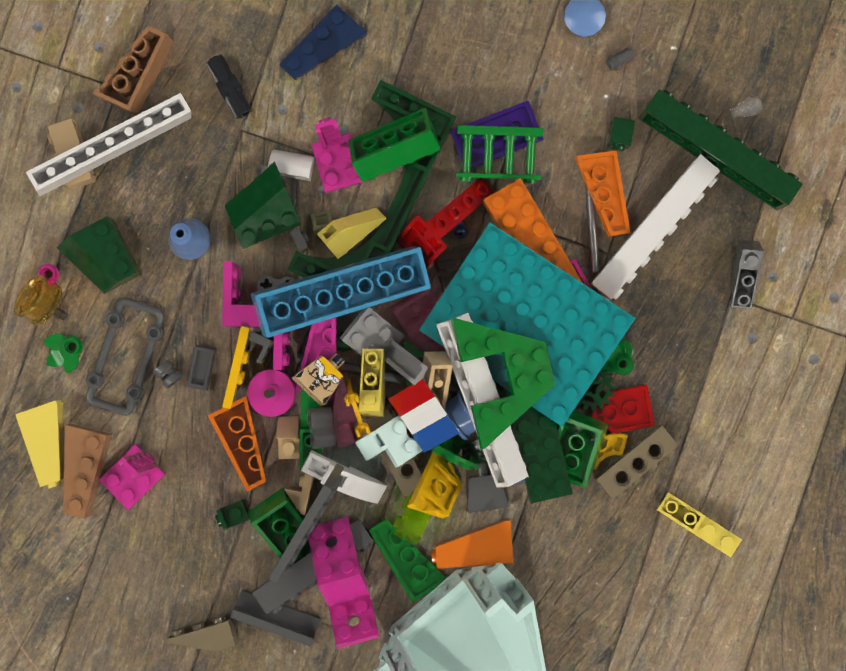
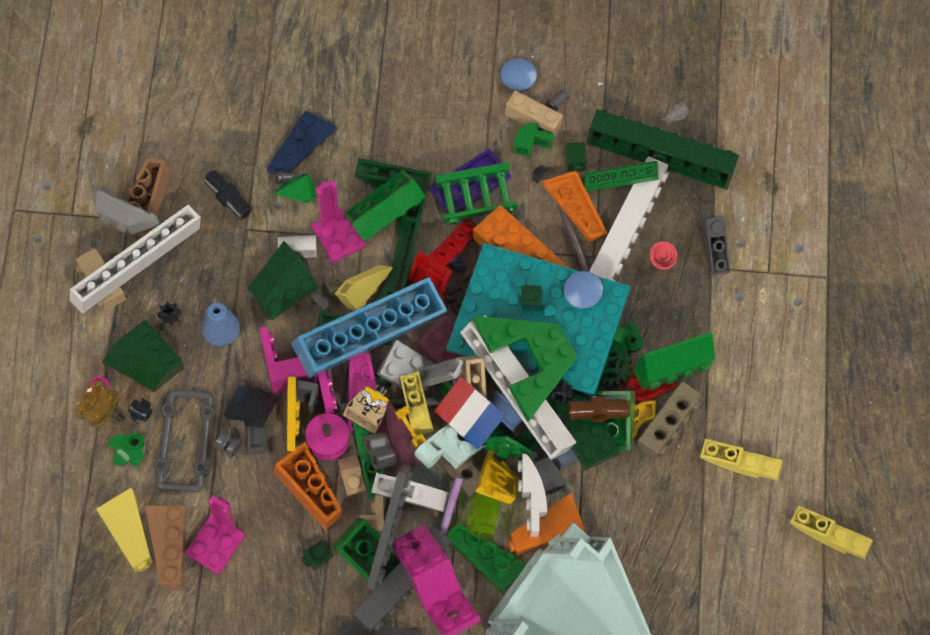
camera: 15 degrees left, 20 degrees down
none -> light grey wedge [90,185,160,234]
none -> black gear [128,398,153,424]
none -> black gear [157,301,182,326]
none -> black slope [224,385,278,428]
none -> green slope [272,173,316,203]
none -> dark grey pin [275,171,299,186]
none -> lavender bar [439,477,463,535]
none -> tan brick [505,91,563,137]
none -> green brick [512,123,554,157]
none -> white slope [518,454,547,537]
none -> dark green brick [521,285,543,311]
none -> black tile [532,165,548,184]
none -> black gear [549,380,573,404]
none -> medium blue dish [564,271,603,310]
none -> reddish brown piece [567,396,629,422]
none -> green tile [585,161,659,192]
none -> green slope [633,332,715,390]
none -> coral hair [649,241,677,270]
none -> light yellow slope [790,505,873,559]

